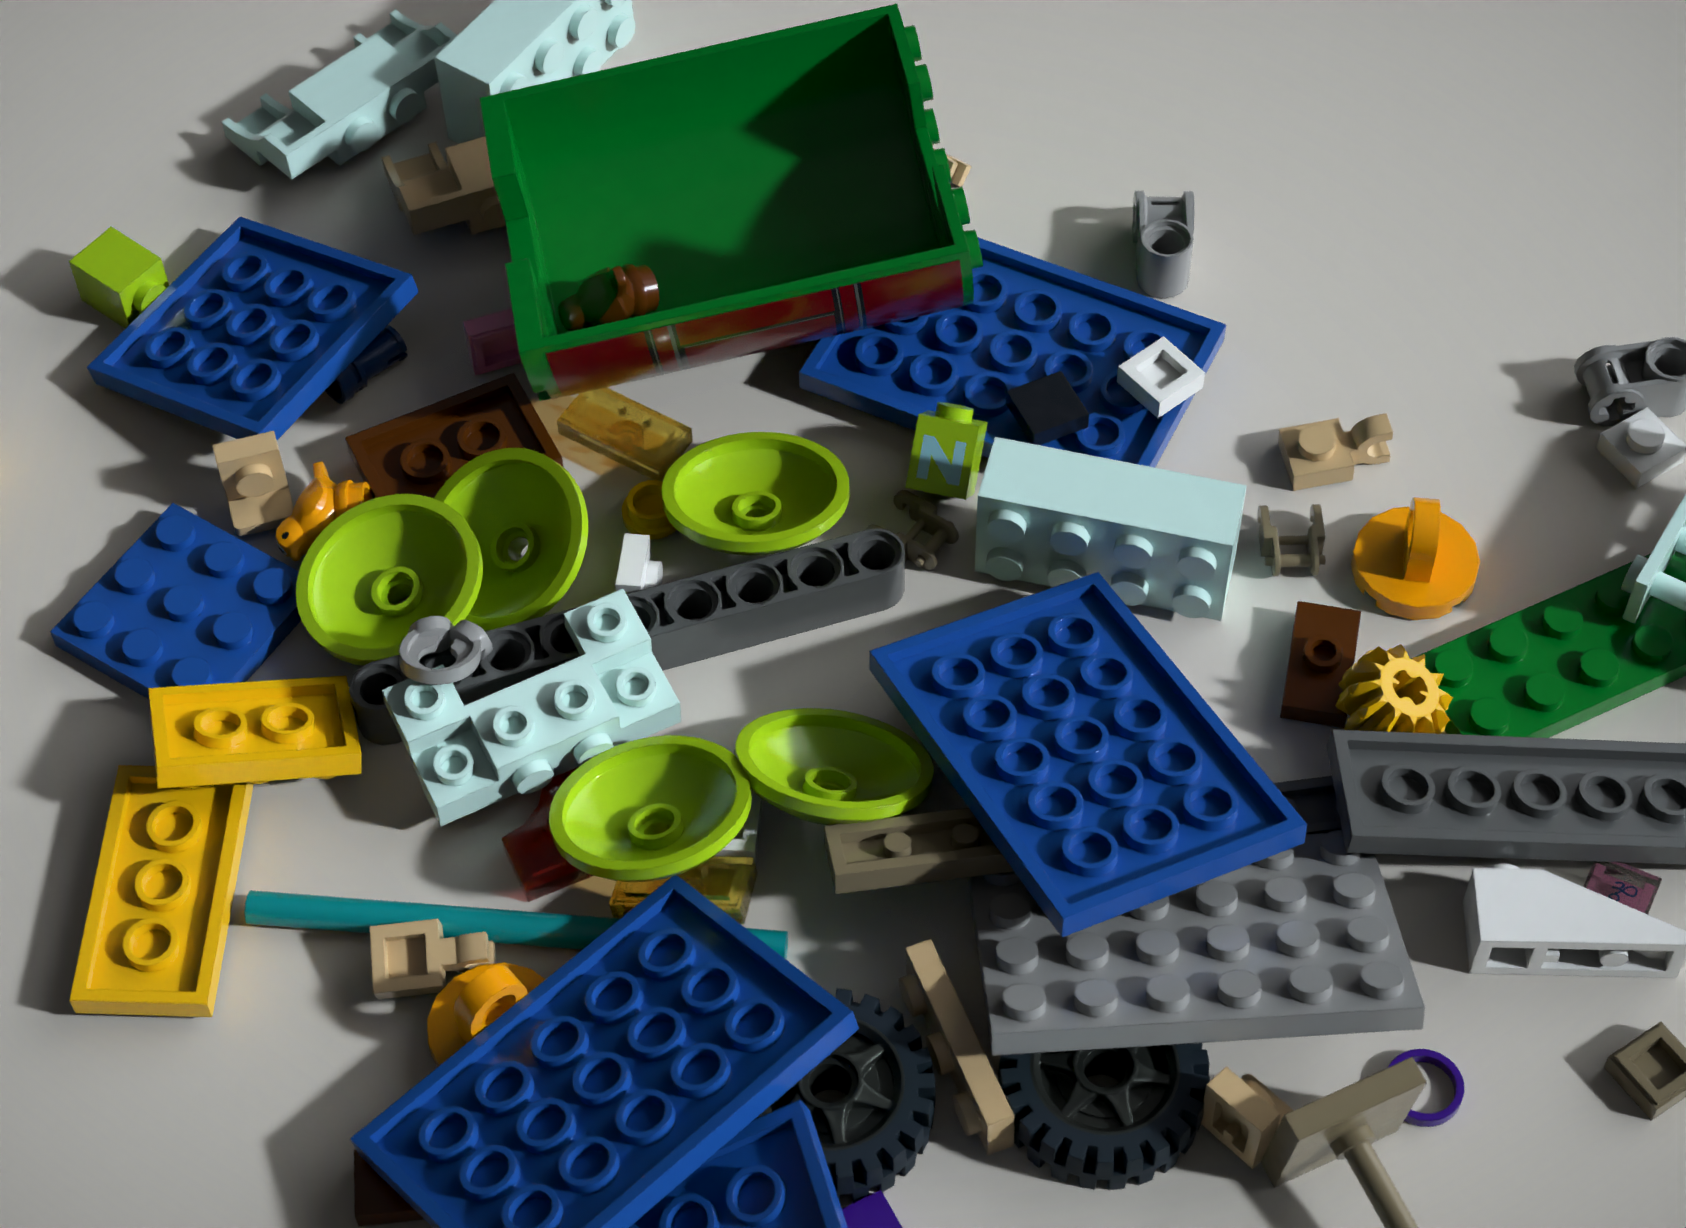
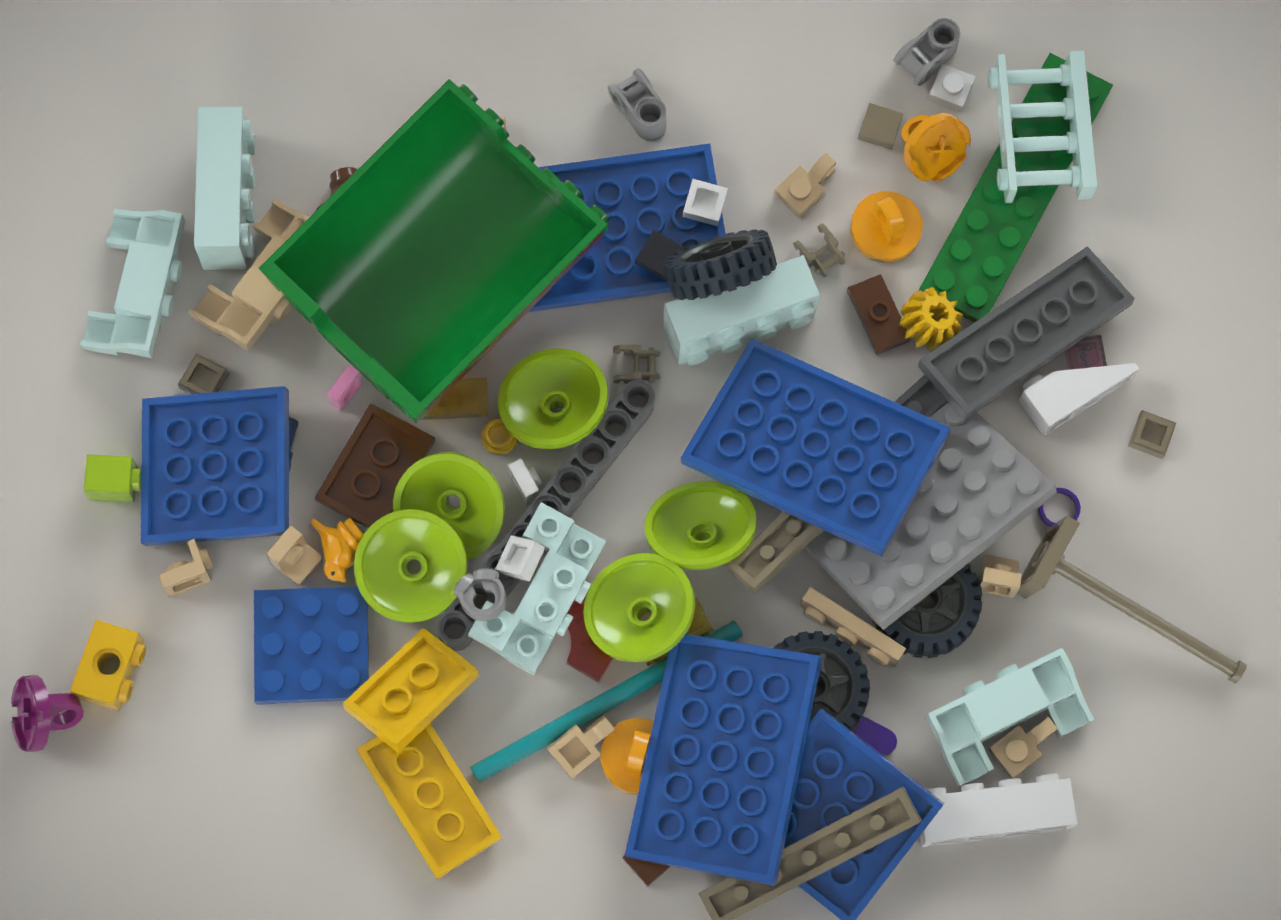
camera: 40 degrees left, 20 degrees up
animal [558,264,659,331] -> none
lime brick [905,402,988,500] -> none
none -> tan bracket [158,539,214,597]
none -> dark tan tile [178,353,230,394]
none -> white plate [495,535,545,582]
none -> black wheel [664,229,777,300]
none -> dark tan tile [858,103,903,150]
none -> light orange tile [901,113,971,182]

